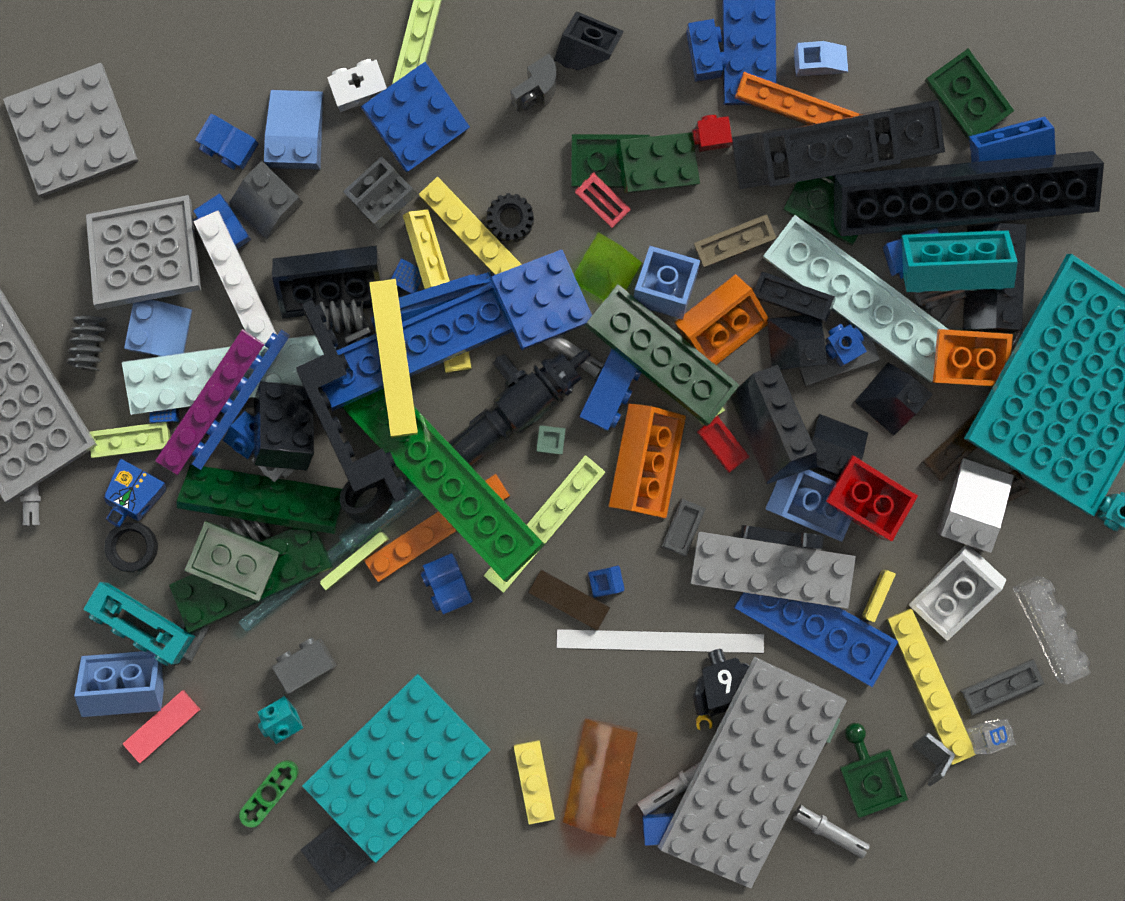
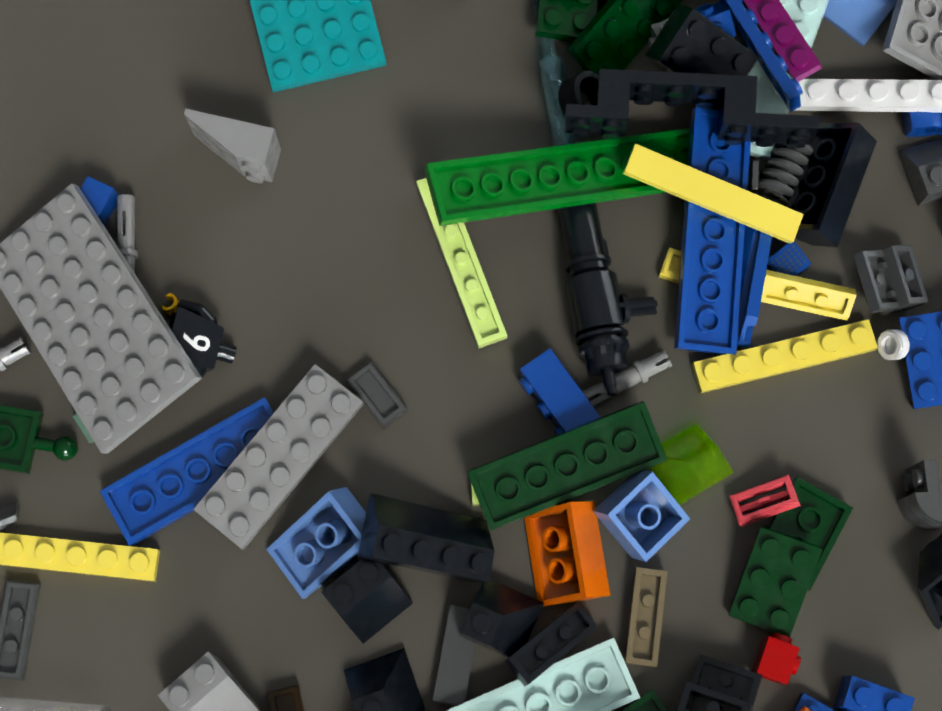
camera: 120 degrees right, 10 degrees down
yellowish green tile [320,532,390,590] -> none
orange plate [364,474,510,582] -> none
blue brick [421,553,473,614] -> none
black tyre [487,193,534,243] -> none
plate [490,249,592,350] -> none
light yellow plate [514,740,555,824] -> none
dark brown tile [528,570,610,631] -> none
sand green plate [536,425,566,455] -> none
white sticker [557,630,764,653] -> none
clear orange slope [563,718,638,838] -> none
blue slope [588,566,625,598] -> none
orange slope [609,404,686,518] -> none
red tile [697,416,750,473] -> none
black beam [740,525,824,550] -> none
blue brick [825,324,867,367] -> none
red slope [825,455,918,542] -> none
light yellow tile [862,570,896,622] -> none
white slope [909,544,1006,641] -> none
none -> light grey slope [184,108,281,183]
none -> white tile [877,329,910,360]

